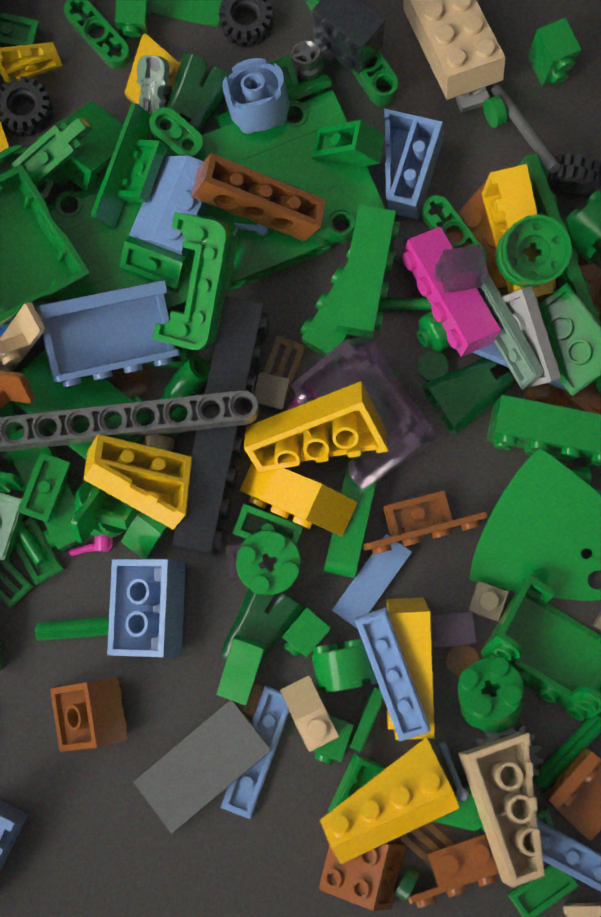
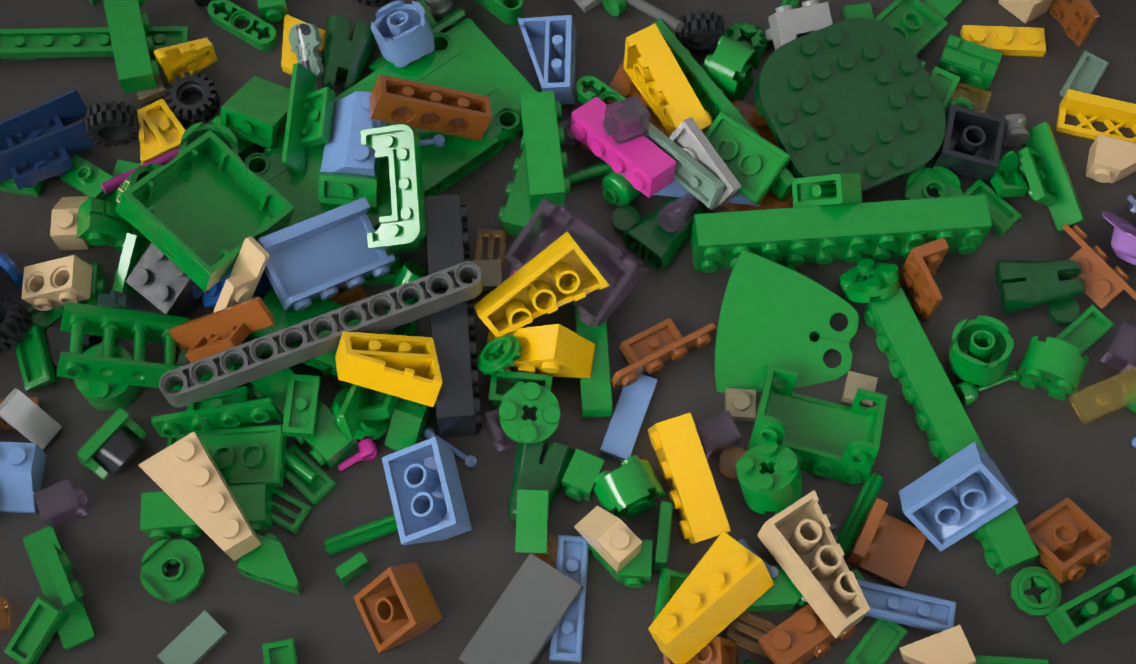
camera: 20 degrees left, 15 degrees down
green hinge [12,117,93,188] -> none
green plate [149,107,204,159] -> none
green slope [311,120,385,168] -> none
medium blue tile [355,608,431,741] -> none
green wheel [495,214,572,288] -> none
none -> green tile [335,552,371,586]
none -> medium blue hinge [423,427,477,468]
none -> green gear [477,335,523,377]
none -> clear purple cone [658,193,698,232]

